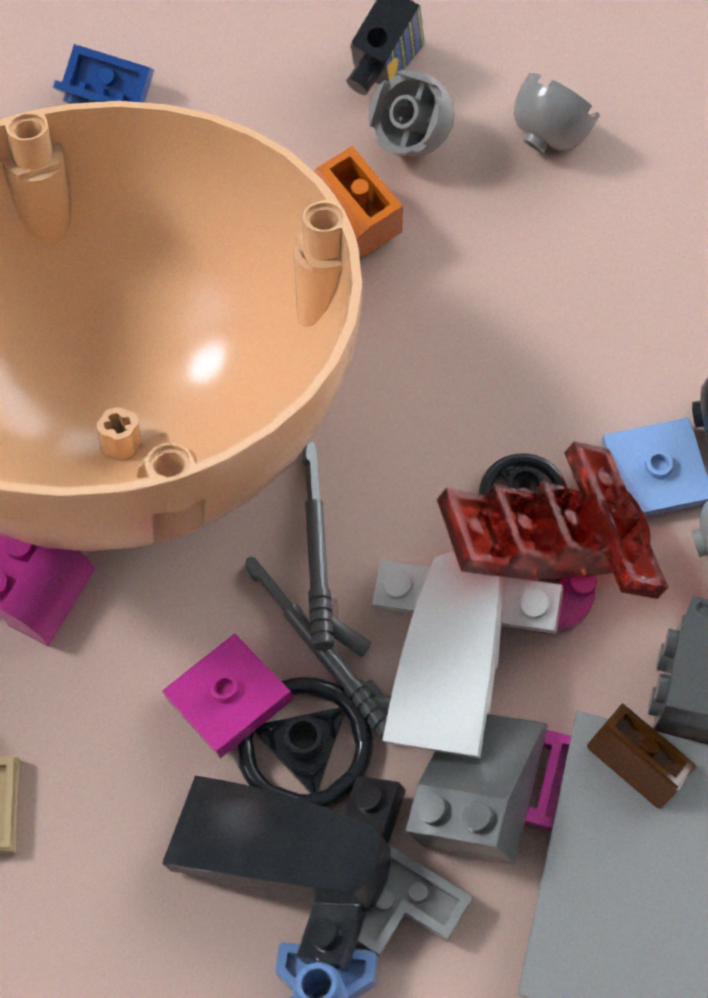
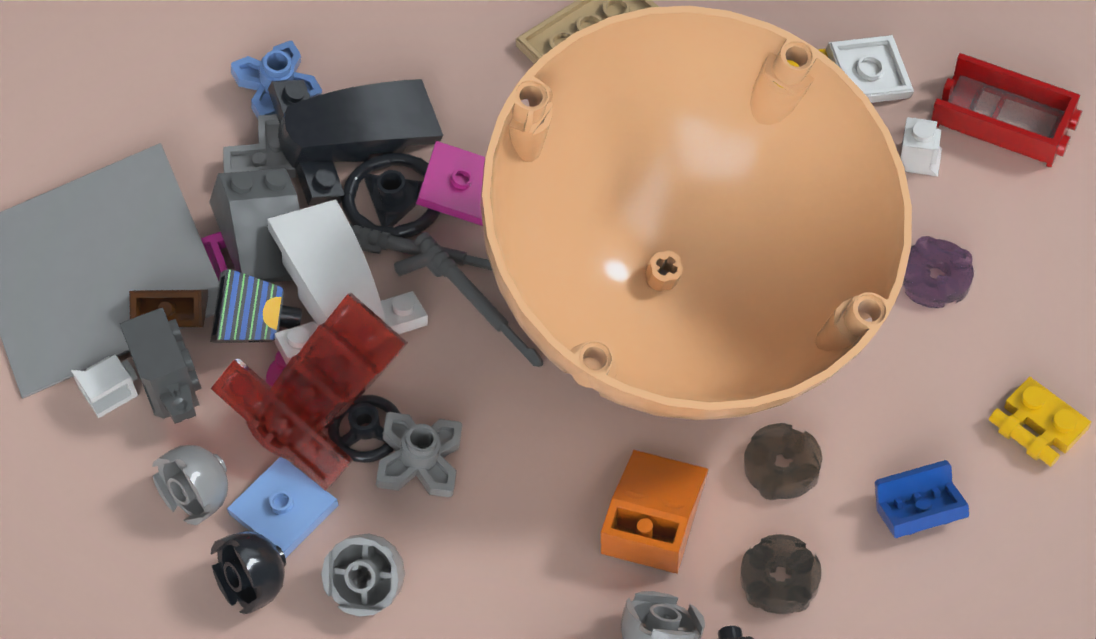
camera: 145 degrees right, 10 degrees down
none -> torso [210,269,302,343]
none -> light grey cylinder [321,533,405,617]
none -> light grey plant [376,412,462,497]
none -> clear smoke plate [740,534,821,614]

